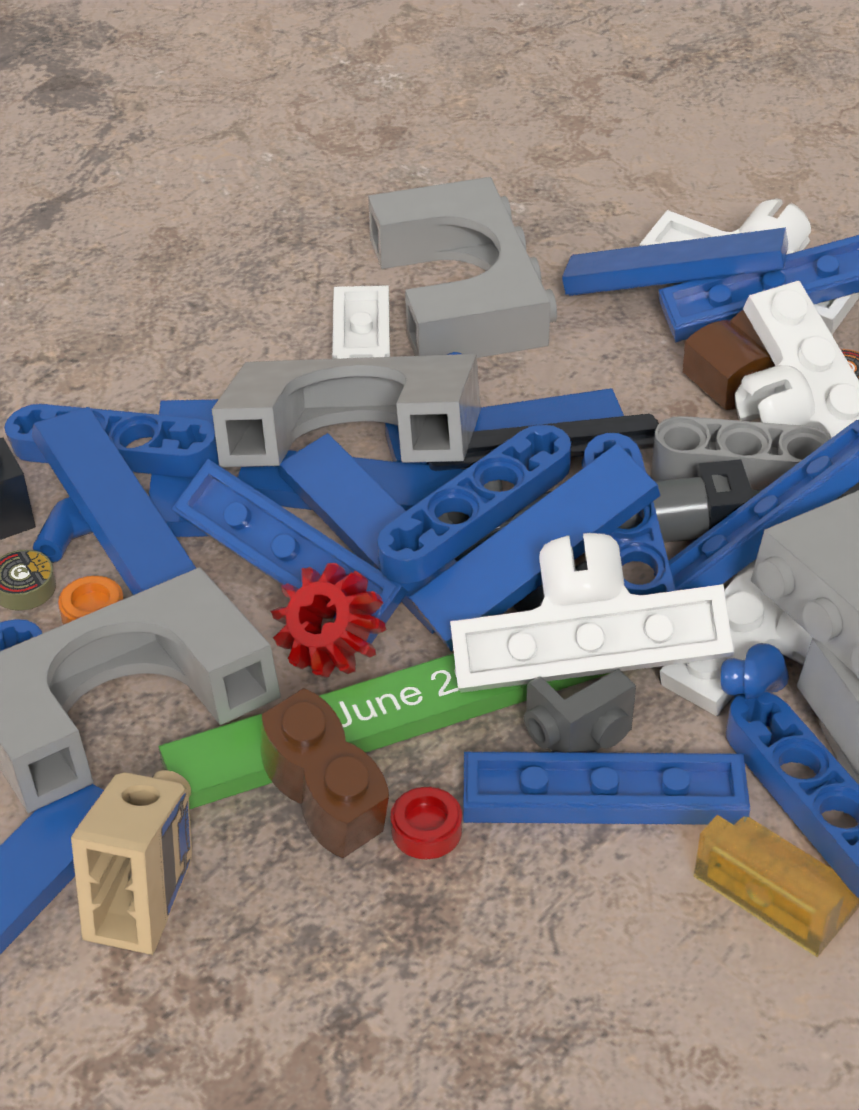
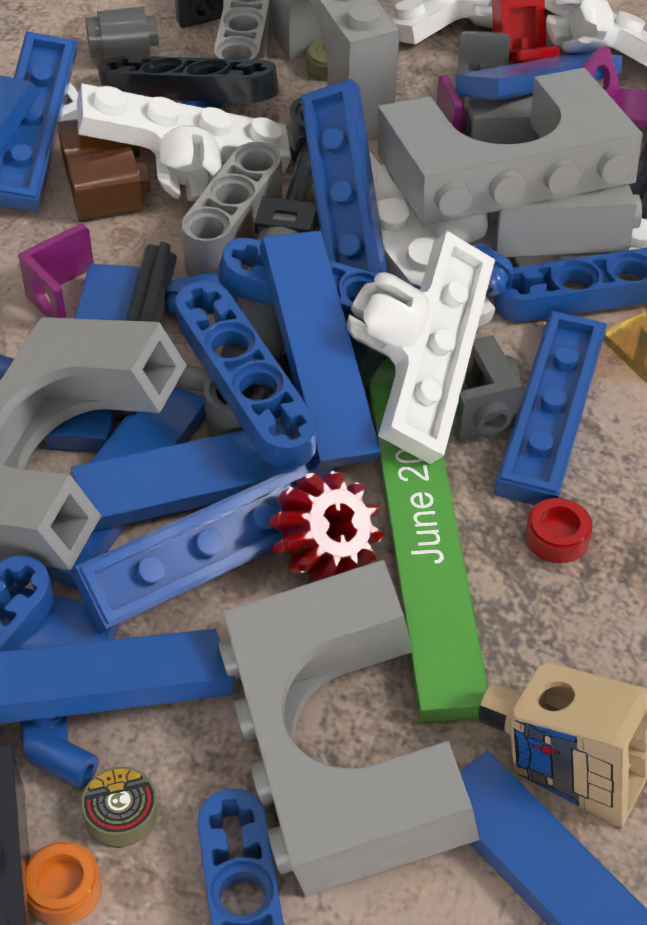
camera: 75 degrees left, 5 degrees up
orange tile [58,576,124,625] -> none
reddish brown brick [261,688,389,858] -> none
none -> magenta bracket [18,223,94,318]

